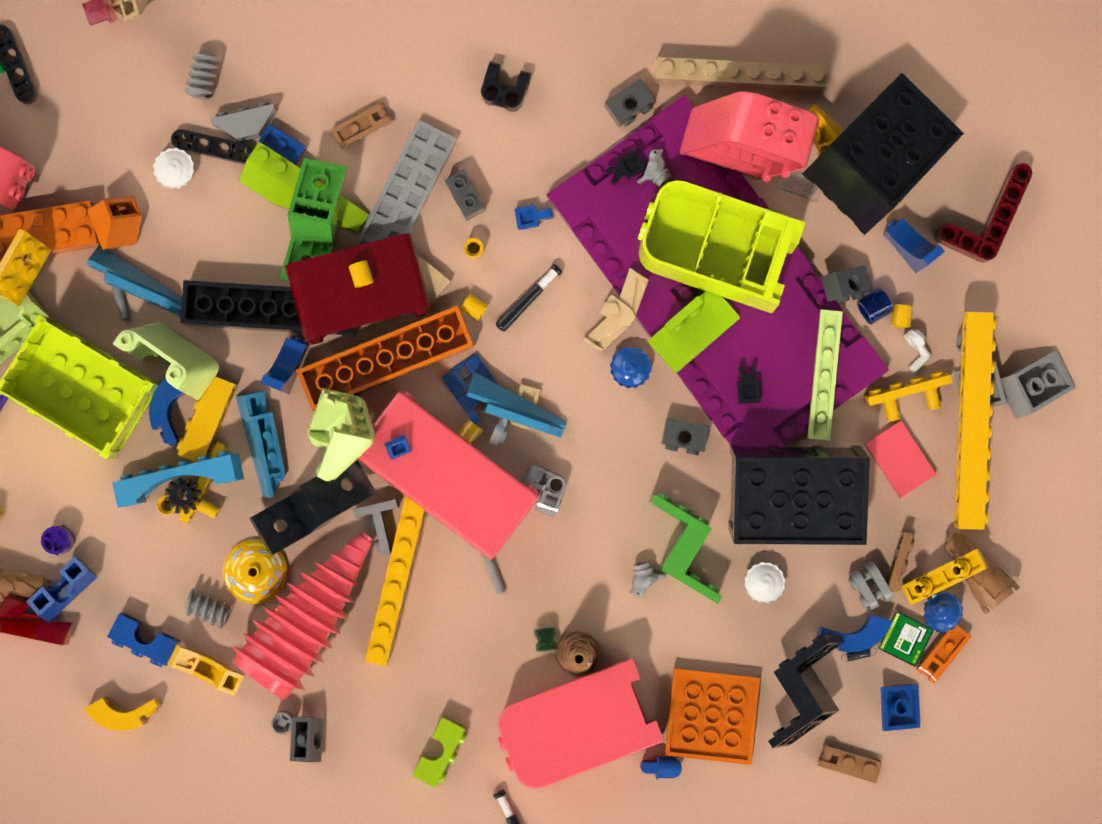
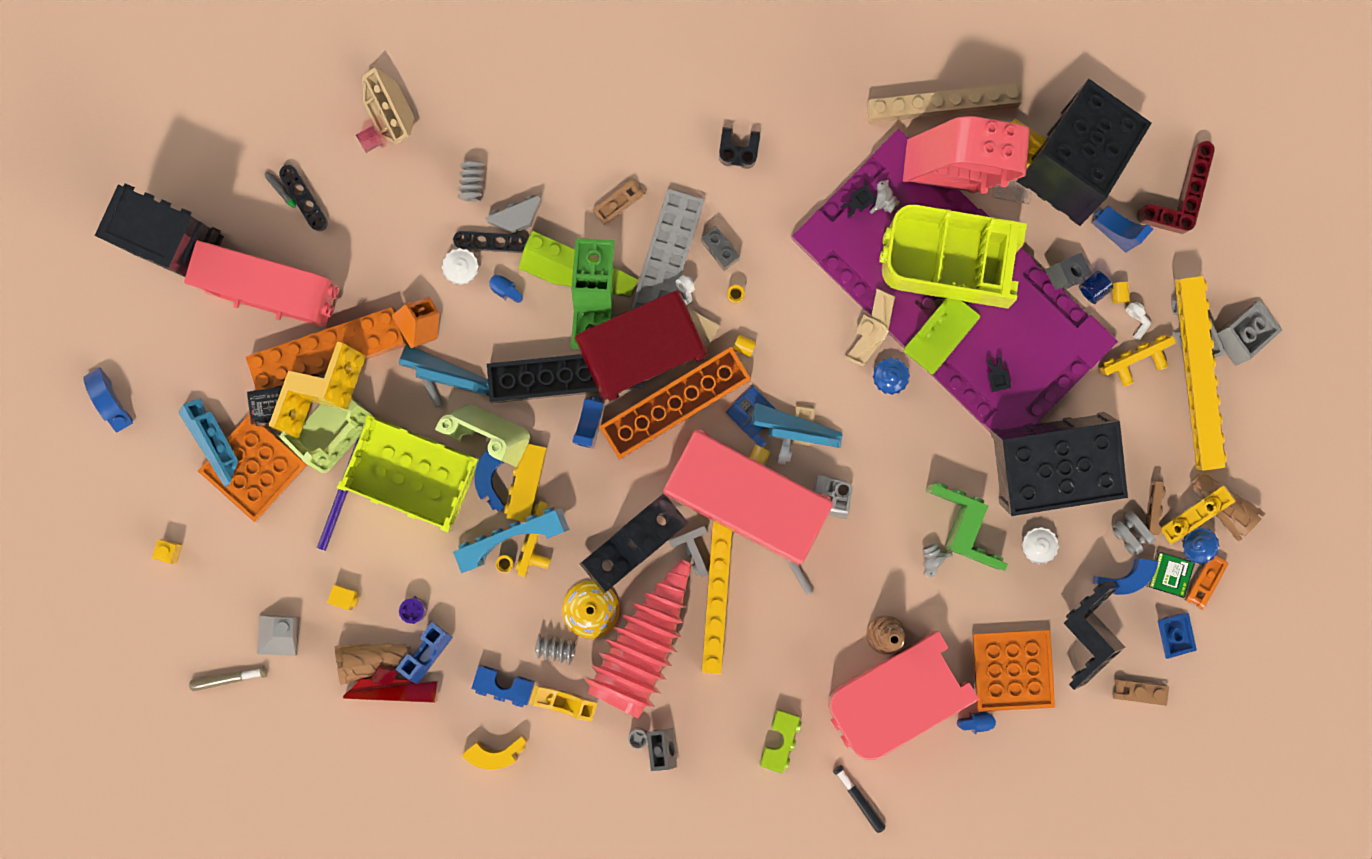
camera: 10 degrees left, 0 degrees up
black gear [164,477,202,514] -> none
dark azure wedge [236,391,286,498] -> none
blue plate [258,124,306,165] -> none
yellowish green windscreen [307,388,375,481] -> none
yellow beam [349,261,374,288] -> none
blue slope [384,435,411,460] -> none
black piece [496,264,562,332] -> none
blue plate [514,205,553,231] -> none
clear green wheel [534,627,557,652] -> none
dark grey brick [604,78,655,127] -> none
dark grey brick [661,418,709,455] -> none
yellowish green plate [807,309,843,441] -> none
dark grey piece [841,648,877,662] -> none
coral tile [864,420,937,498] -> none
none -> blue arm [489,275,523,303]
none -> white plate [676,275,694,305]

